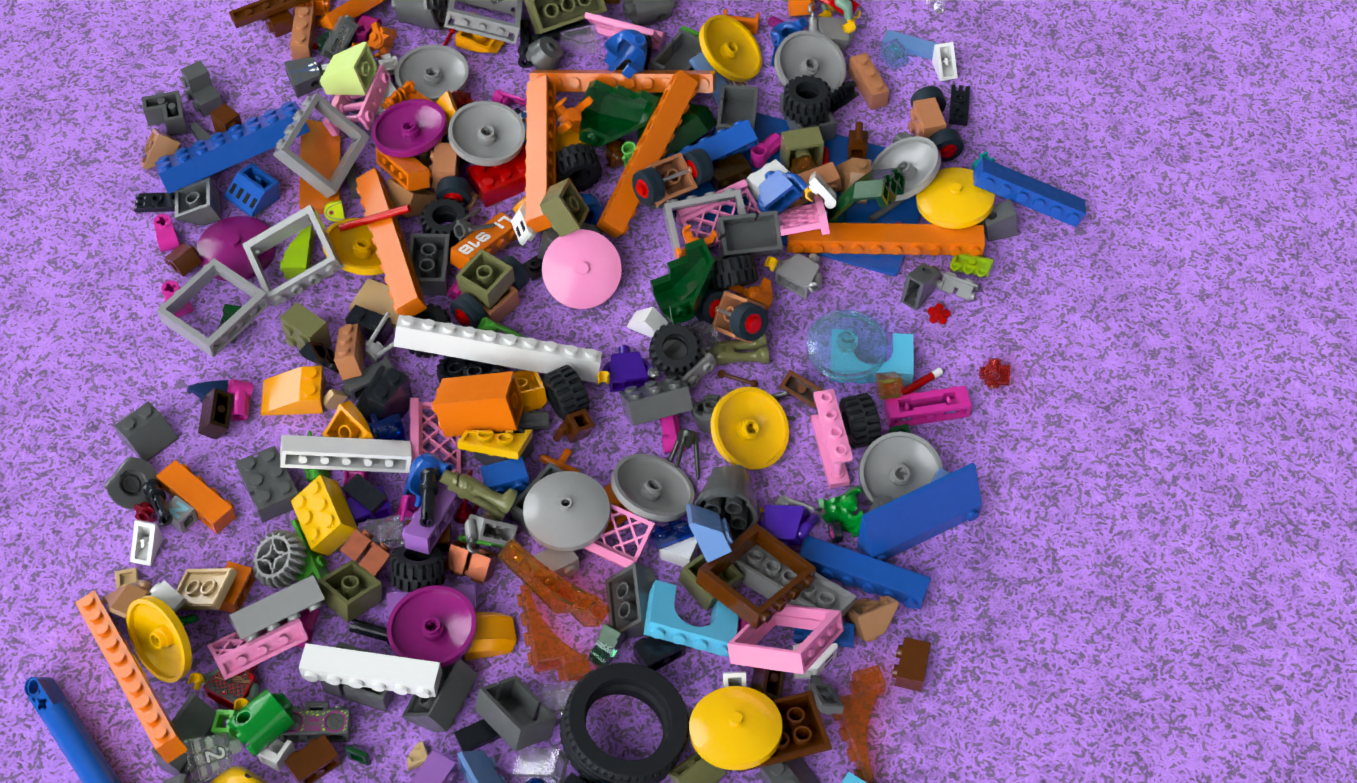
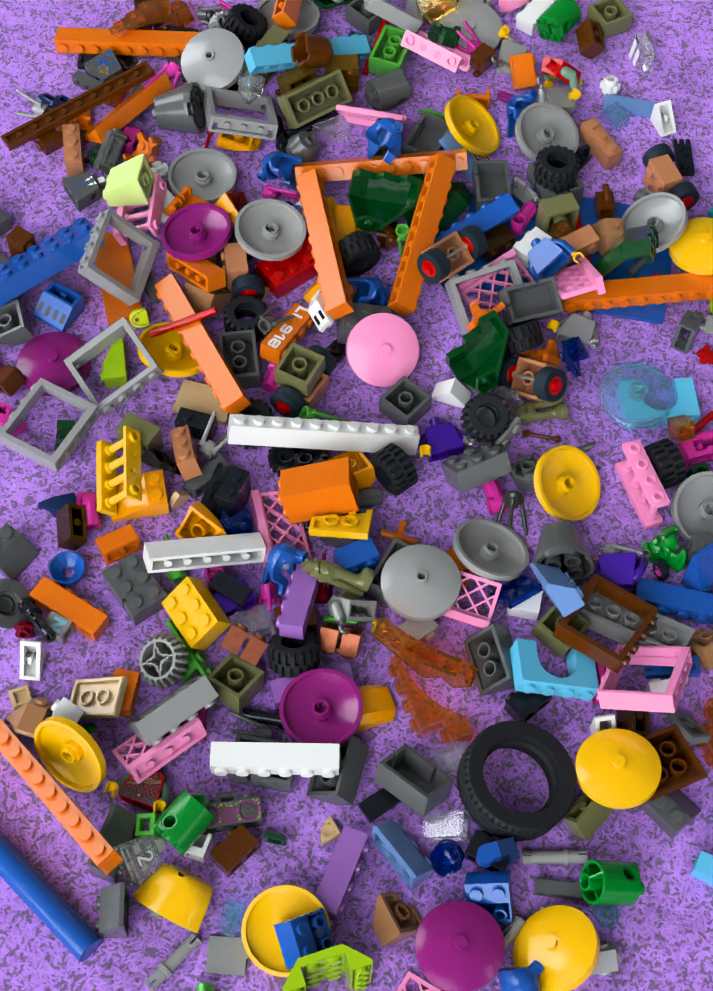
camera: 10 degrees left, 5 degrees up
black pin [419,468,440,527] -> none
olive brick [539,178,590,237] -> none
reddish brown brick [553,409,595,444] -> none
orange piece [554,96,594,134] -> none
leg [588,624,627,667] -> none
reddish brown brick [779,370,823,410] -> none
white plate [809,171,837,209] -> none
none -> blue piece [49,551,85,586]
none -> orange hinge [95,524,142,566]
none -> yellow fence [96,426,142,516]
none -> dark grey plant [227,710,272,739]
none -> blue piece [257,151,303,189]
none -> dark grey brick [379,376,432,425]
none -> light grey hinge [511,176,542,206]
none -> clear blue bracket [560,337,590,377]
none -> white gear [599,75,621,95]

